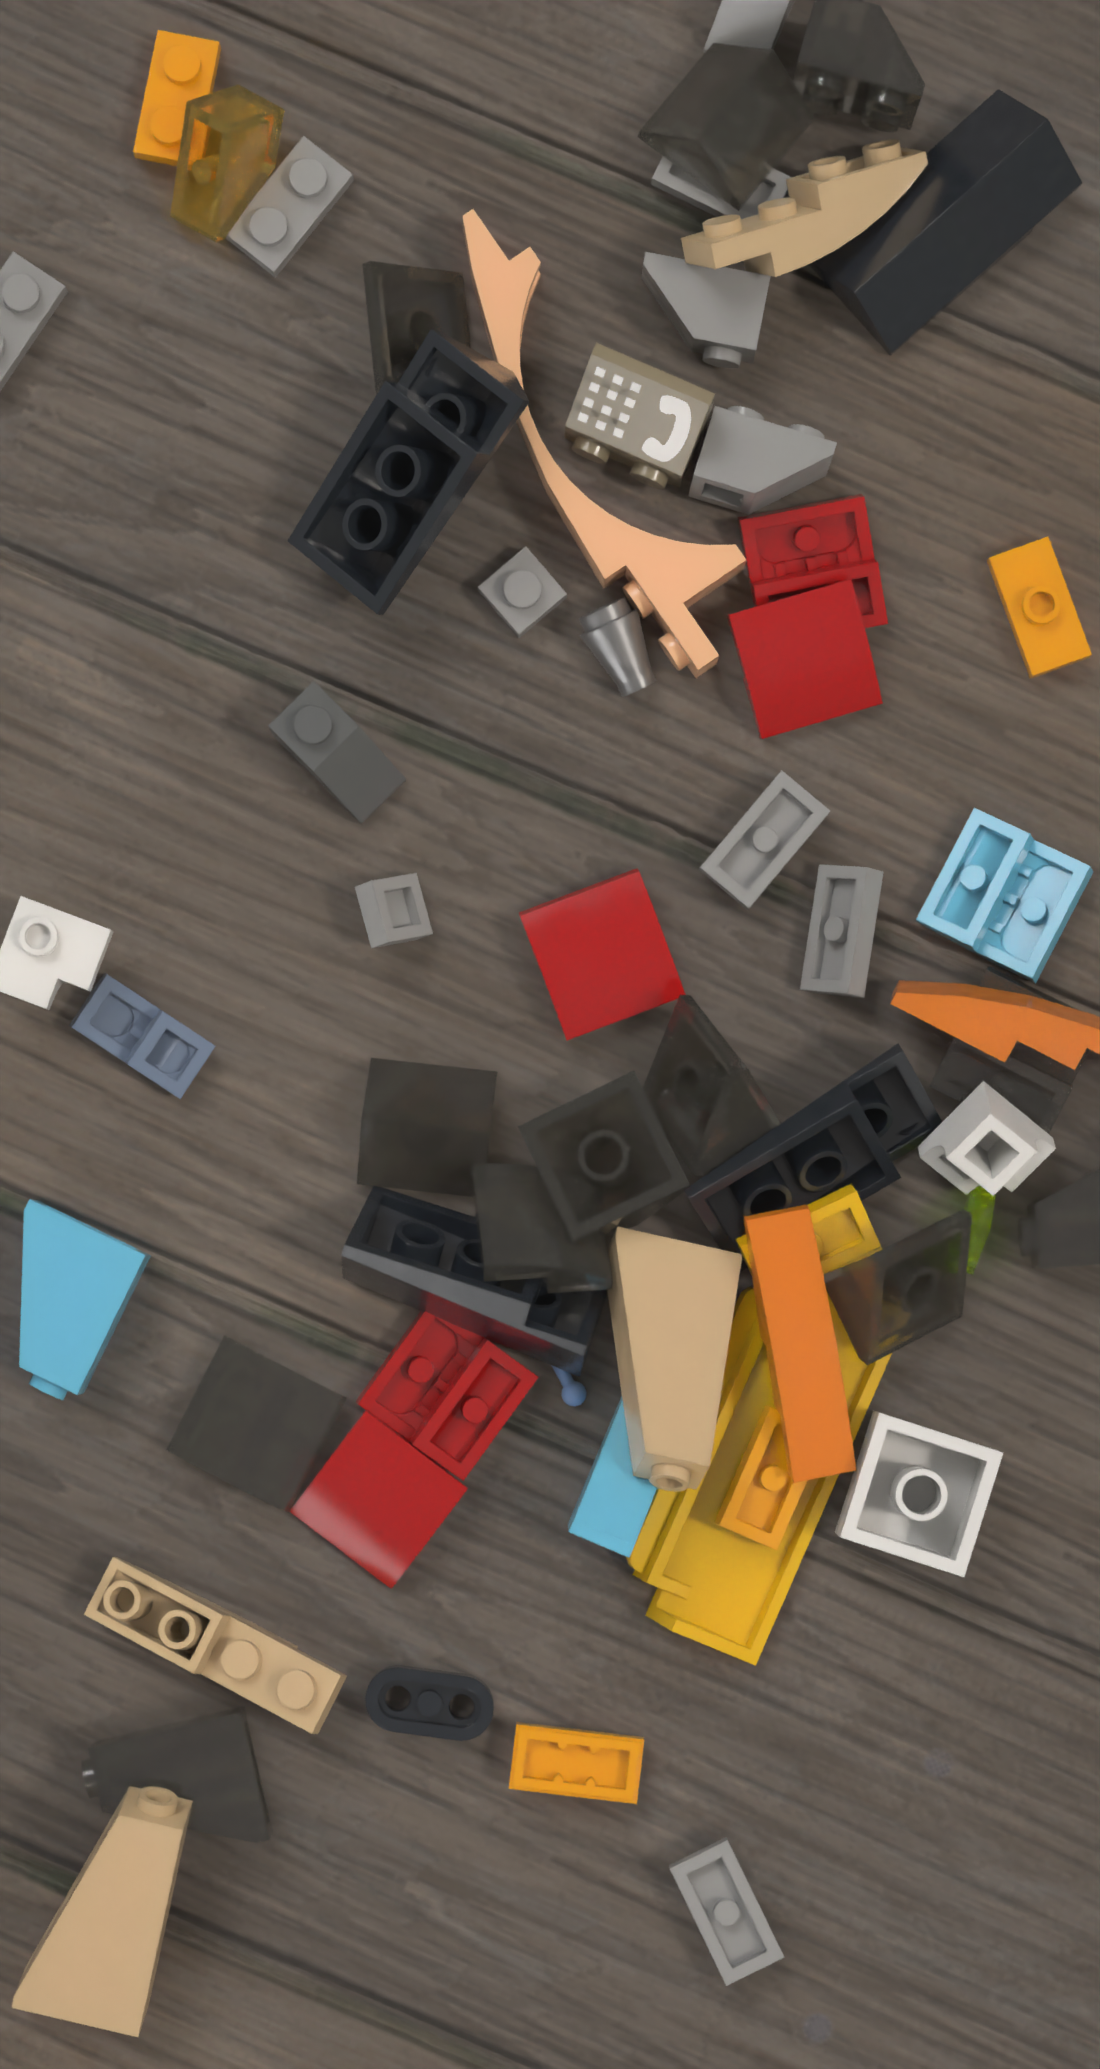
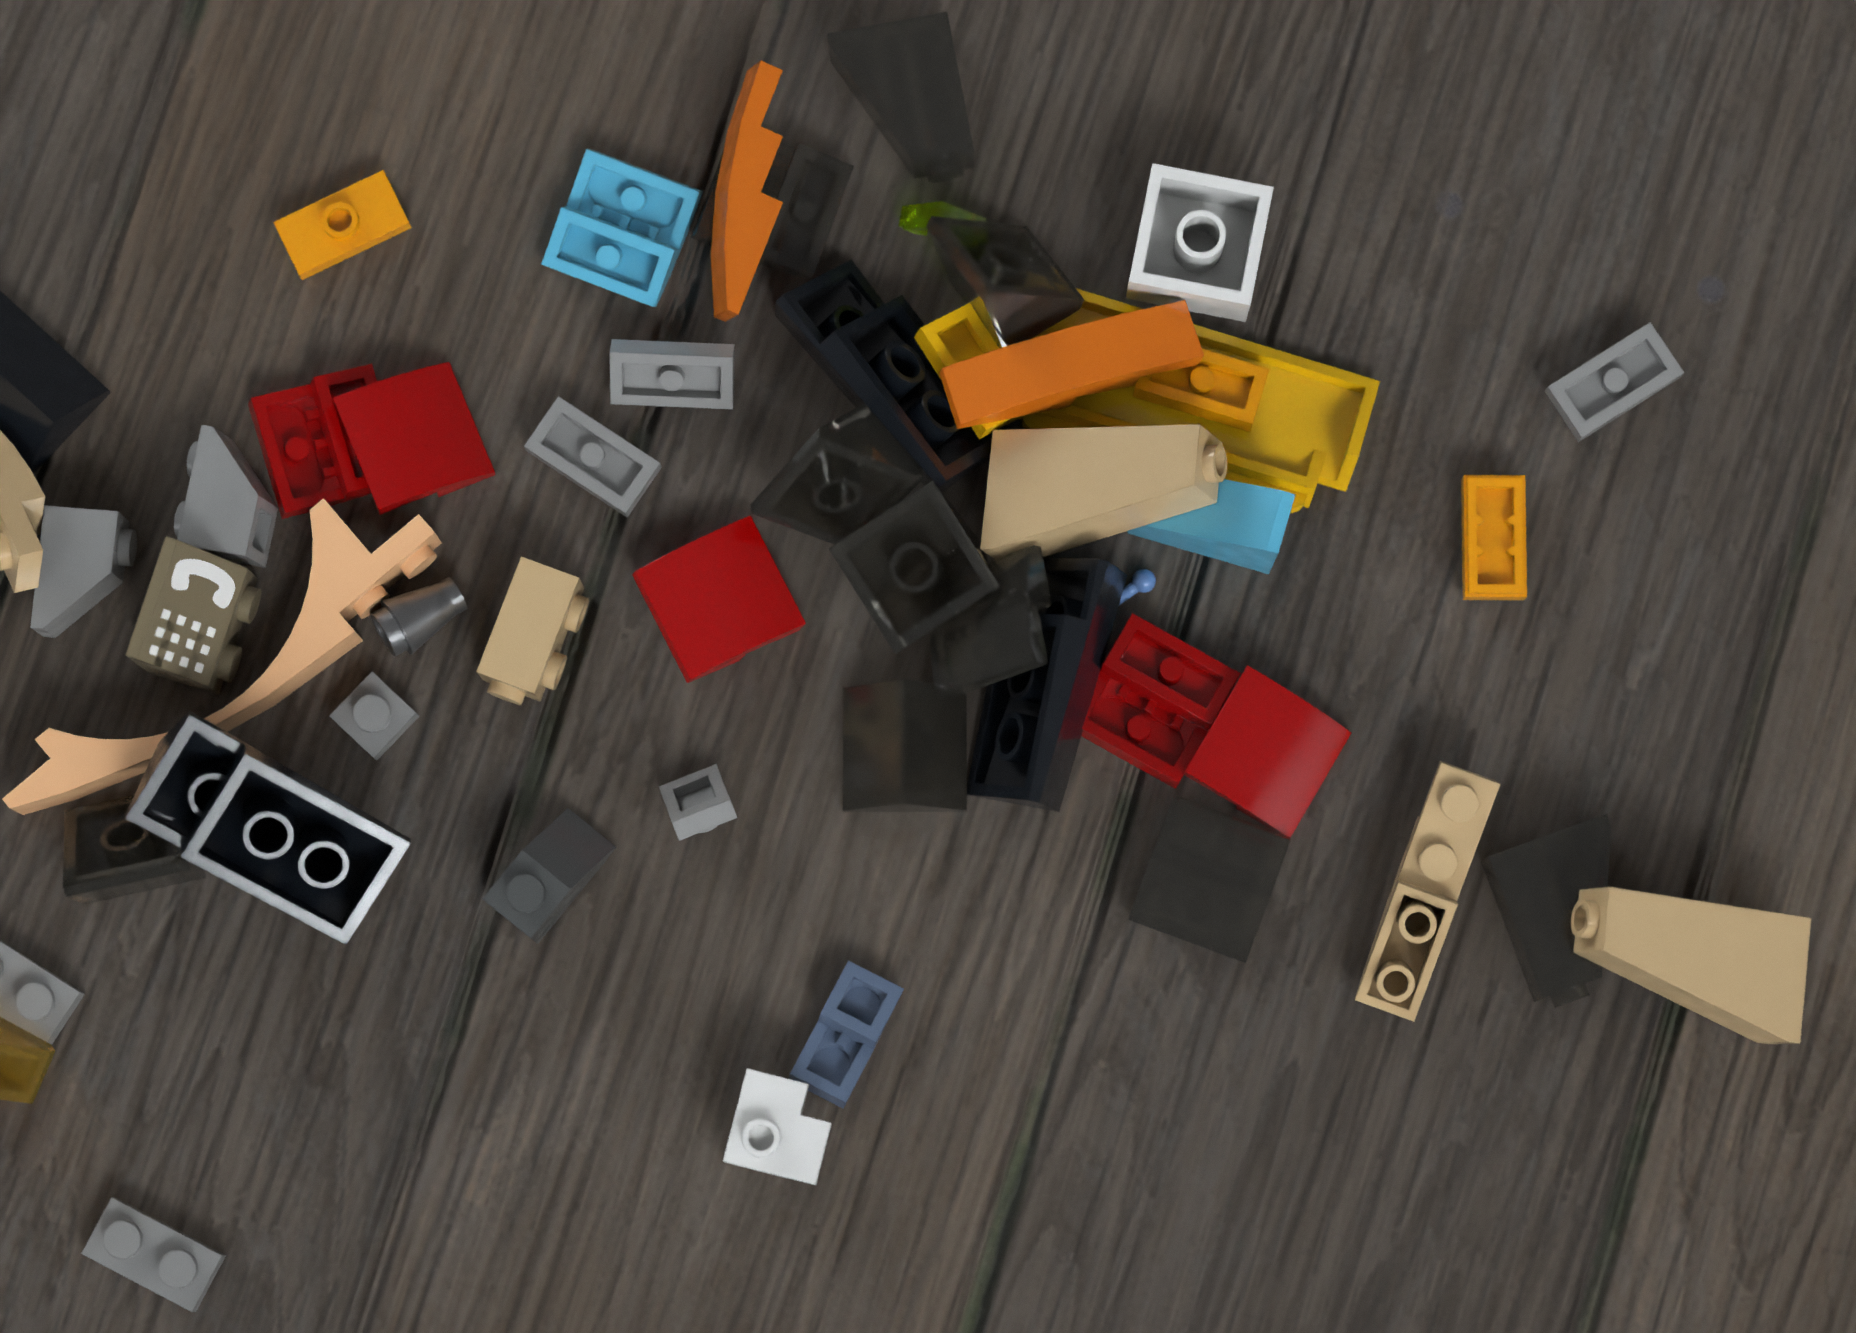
camera: 90 degrees left, 5 degrees down
medium azure slope [19,1199,151,1400] -> none
black plate [365,1665,494,1741] -> none
white brick [918,1081,1056,1196] -> none
none -> tan brick [476,556,589,705]

